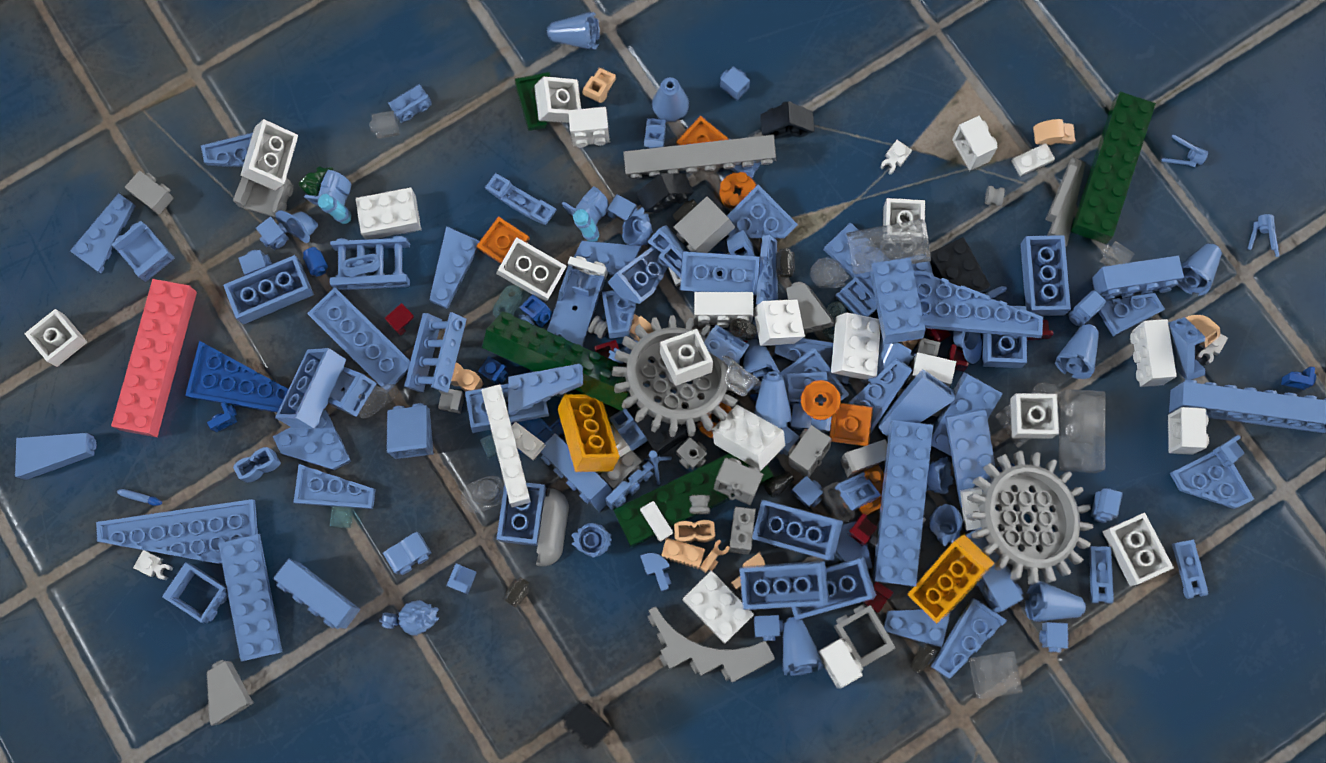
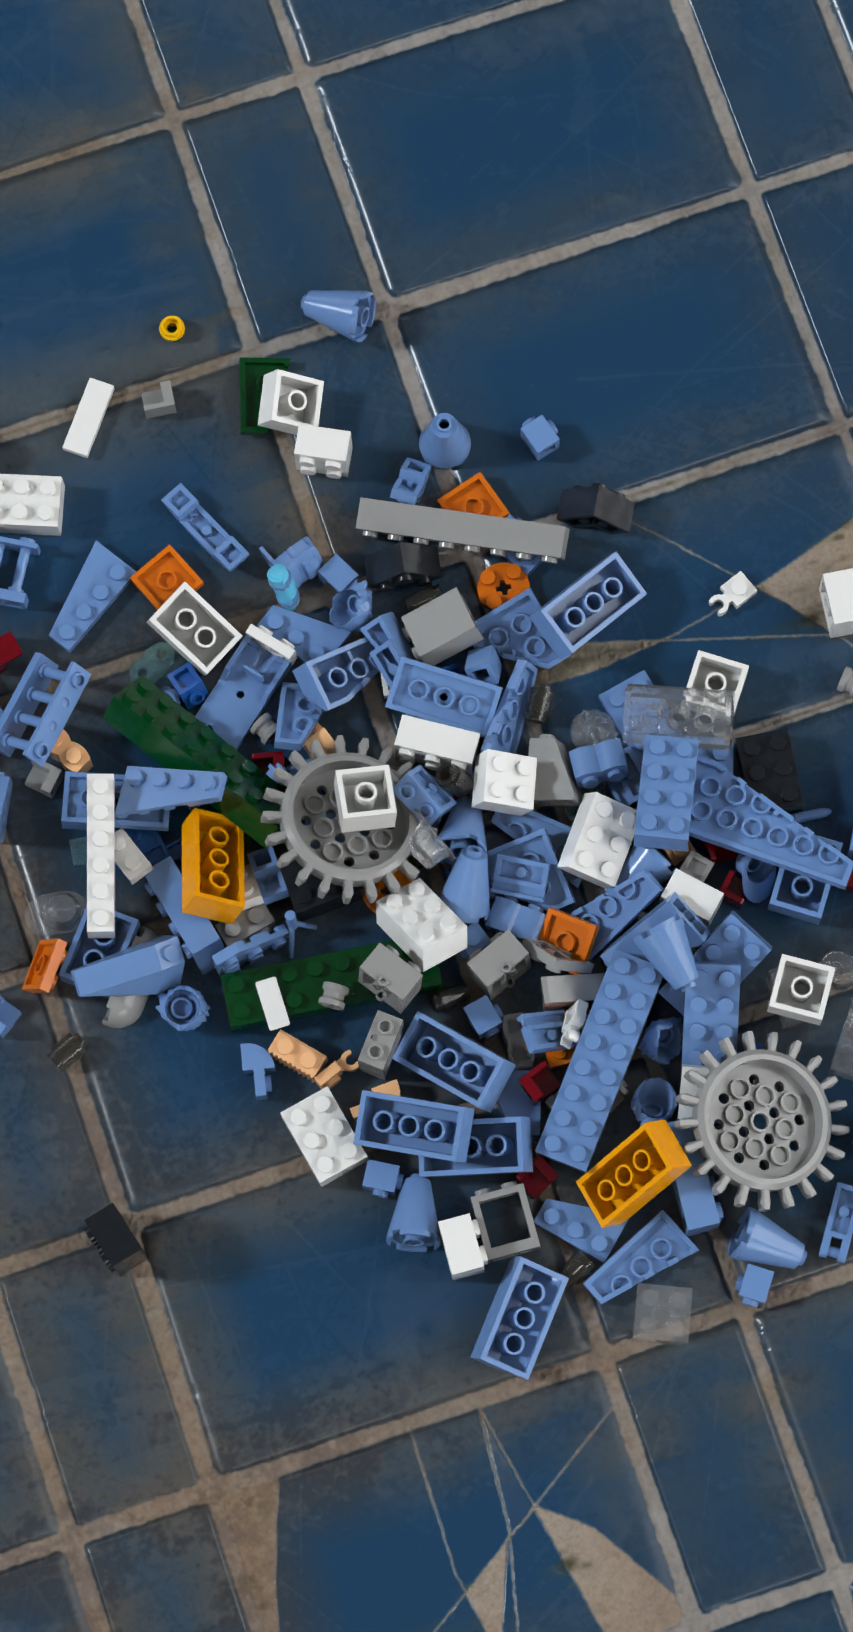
camera: 15 degrees right, 0 degrees up
clear brick [370,111,400,139] -> none
medium blue bracket [388,84,432,123] -> none
blue bracket [478,356,508,385] -> none
light nougat brick [583,68,616,103] -> none
light grey arch [647,606,775,682] -> none
light nougat brick [674,520,715,543] -> none
light grey brick [676,438,707,470] -> none
orange plate [801,380,841,420] -> none
none -> orange plate [21,938,67,993]
none -> white tile [62,378,115,459]
none -> medium blue wedge [71,935,185,997]
none -> light grey panel [142,380,177,419]
none -> yellow plate [159,316,185,341]
none -> medium blue slope [470,1256,569,1380]
none -> light grey wing [522,938,594,974]
none -> medium blue brick [529,552,647,660]
none -> white plate [560,999,588,1049]
none -> medium blue brick [569,738,630,789]
none -> medium blue cone [632,913,699,992]

